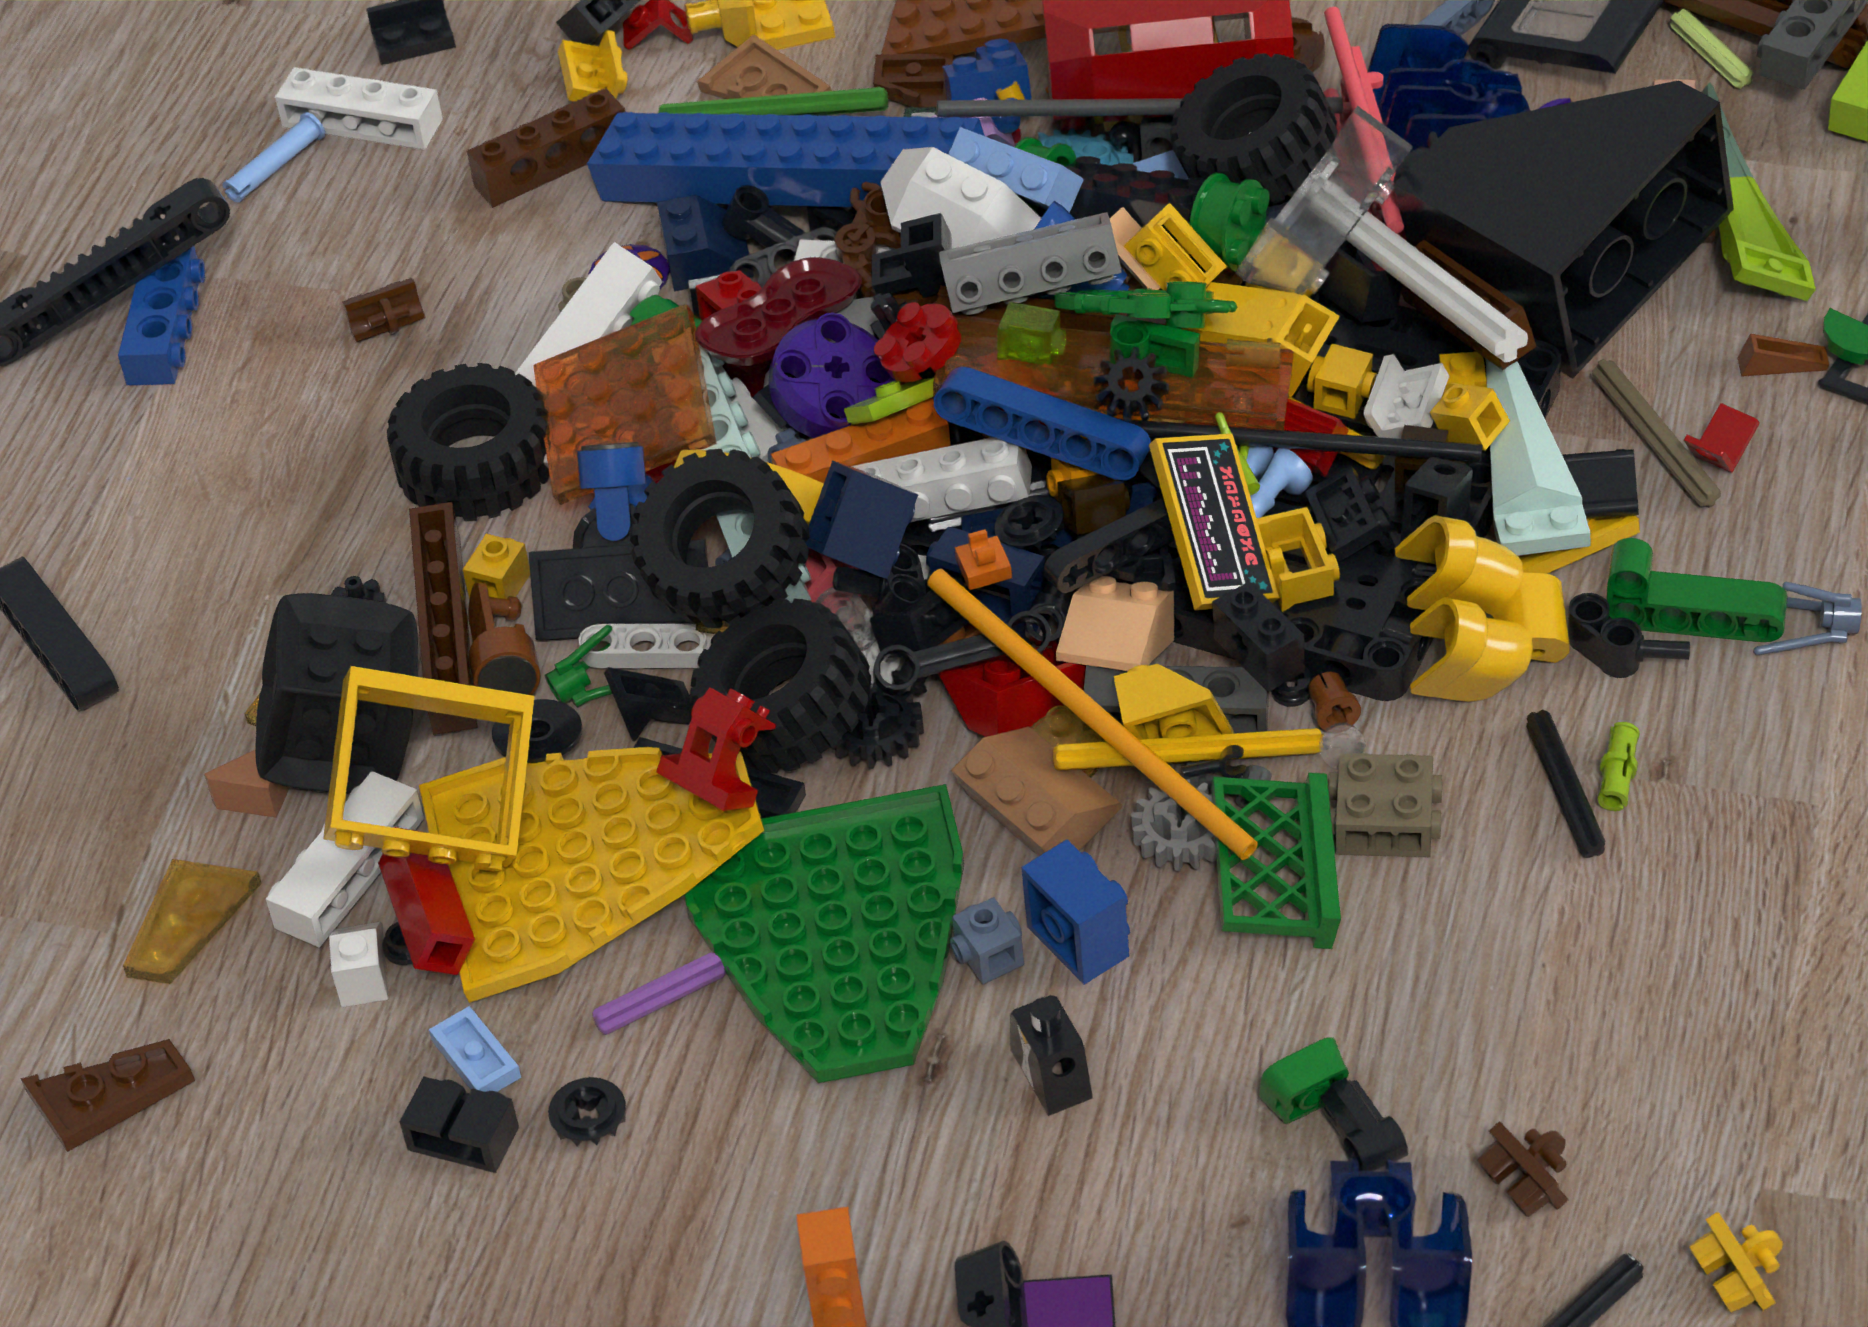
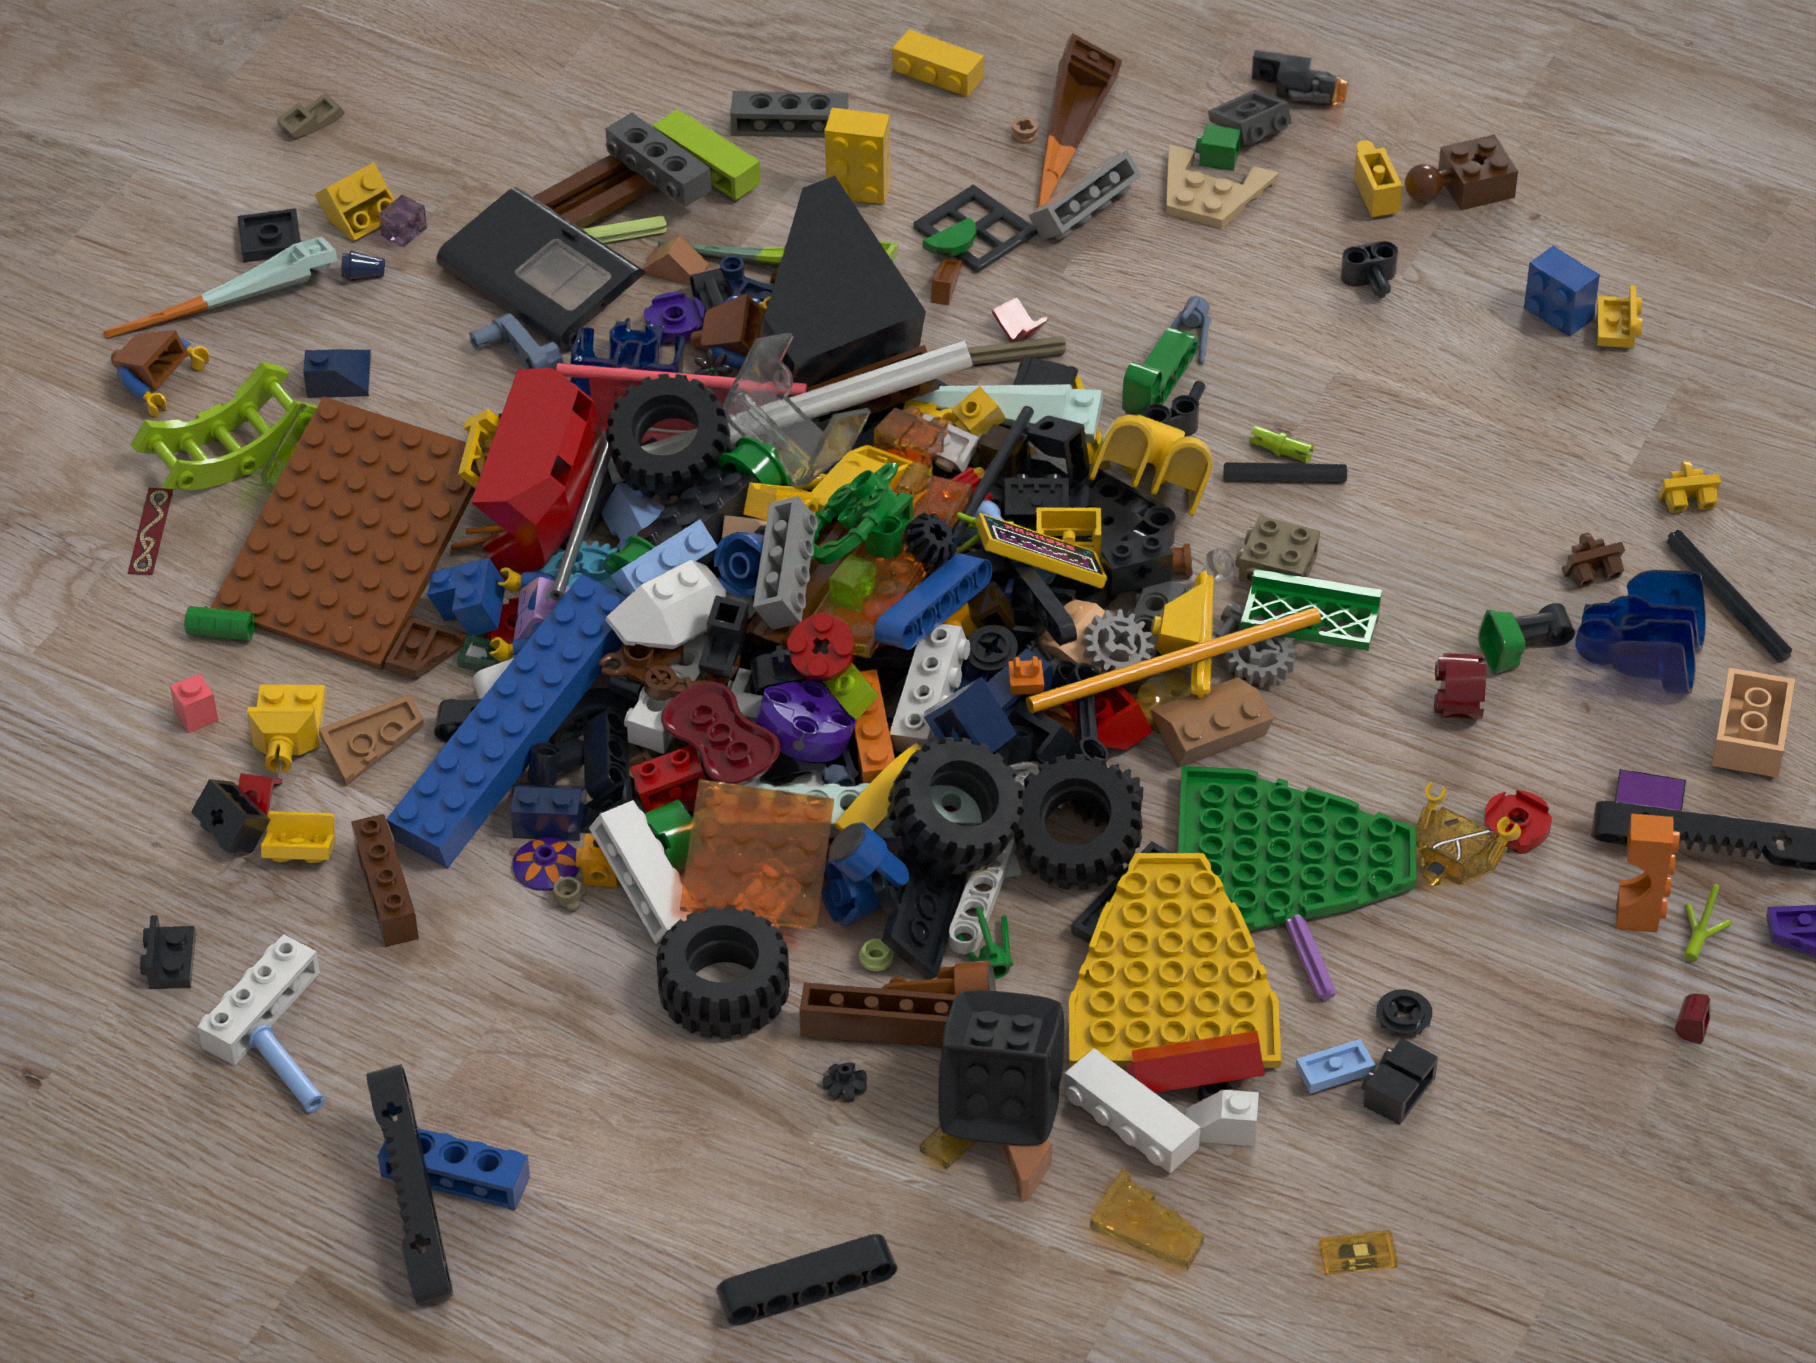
camera: 80 degrees left, 0 degrees up
reddish brown wing [21,1039,195,1152] -> none
yellow window [323,666,534,871] -> none
reddish brown hips [342,278,425,342] -> none
yellow brick [463,533,530,599] -> none
black dish [492,699,582,763] -> none
black slope [604,667,693,741] -> none
red tile [656,687,776,811] -> none
bright green axle [658,87,888,115] -> none
sand blue brick [950,897,1024,985] -> none
black torso [1010,995,1093,1116] -> none
blue brick [1021,839,1130,985] -> none
black hand [1181,745,1246,778] -> none
none -> clear orange hips [874,405,948,474]
none -> light grey gear [1081,609,1154,674]
none -> clear yellow tile [1318,1230,1398,1275]
none -> clear yellow torso [1416,782,1521,886]
none -> dark red brick [1434,653,1486,719]
none -> red plate [1484,790,1552,854]

